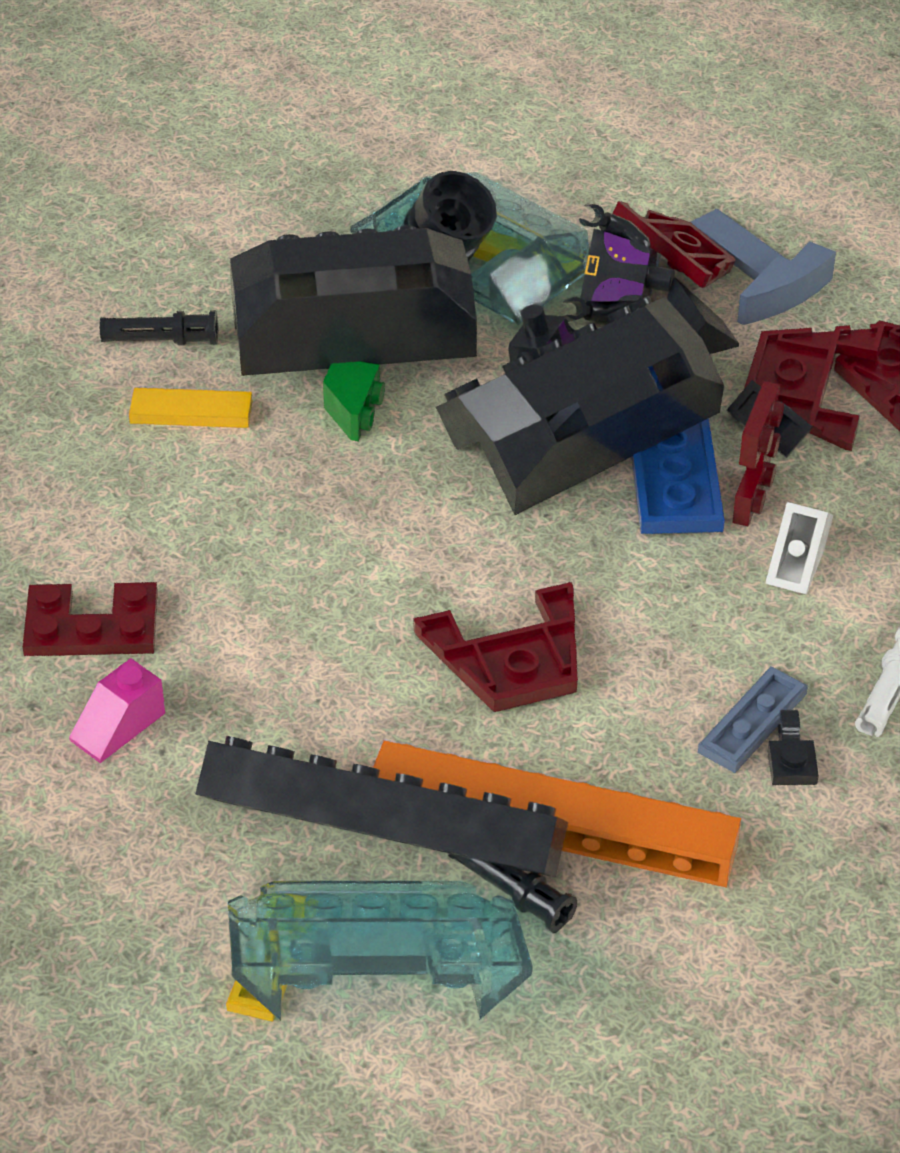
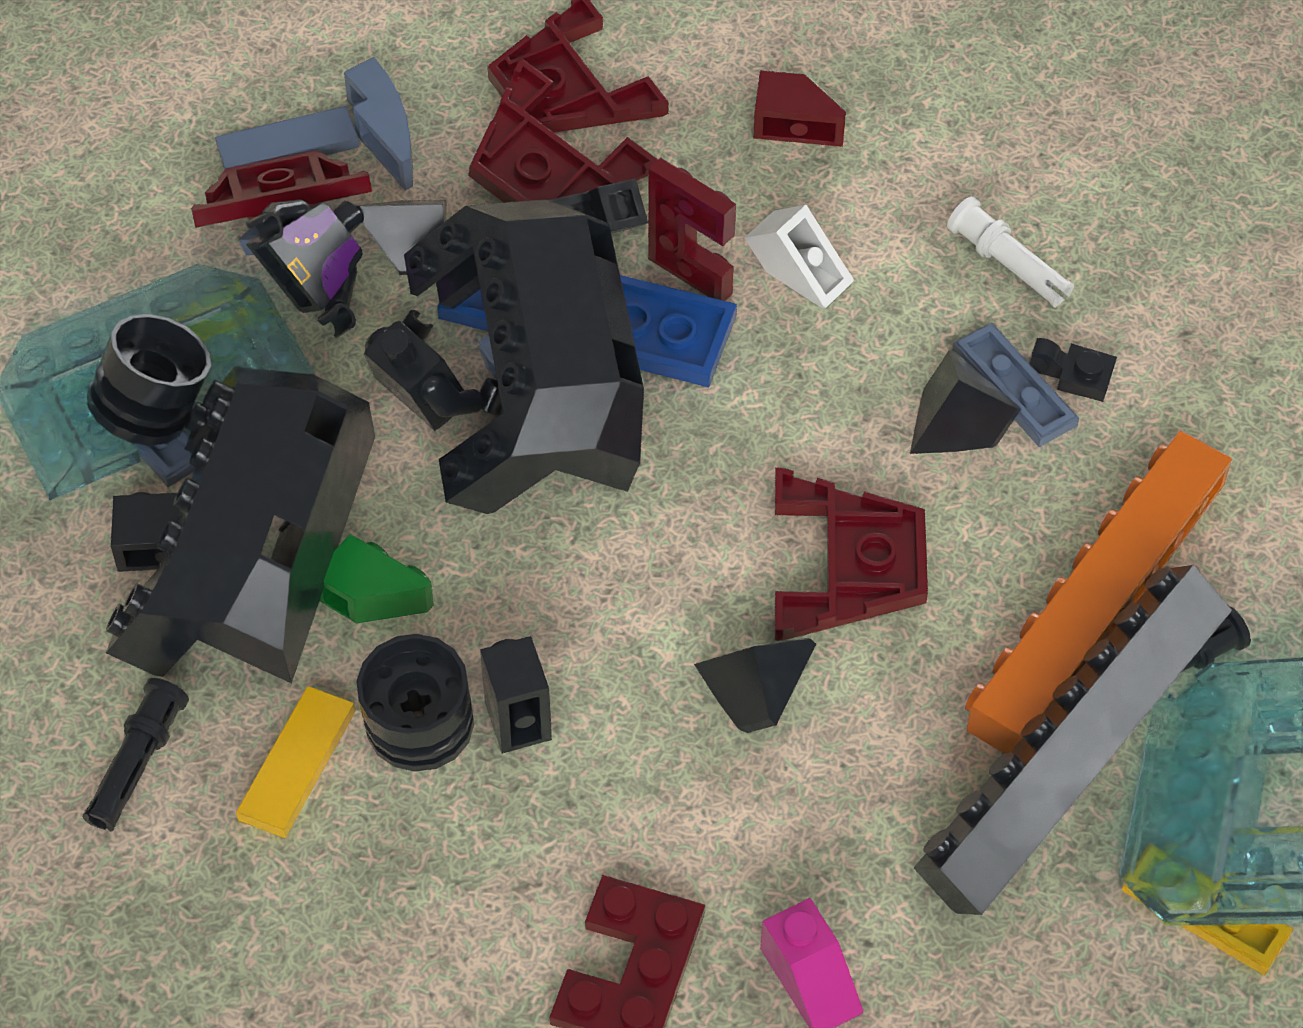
camera: 70 degrees left, 10 degrees up
none -> black wheel [356,634,474,772]
none -> black brick [480,636,552,754]
none -> black slope [694,638,816,733]
none -> black slope [910,350,1021,454]

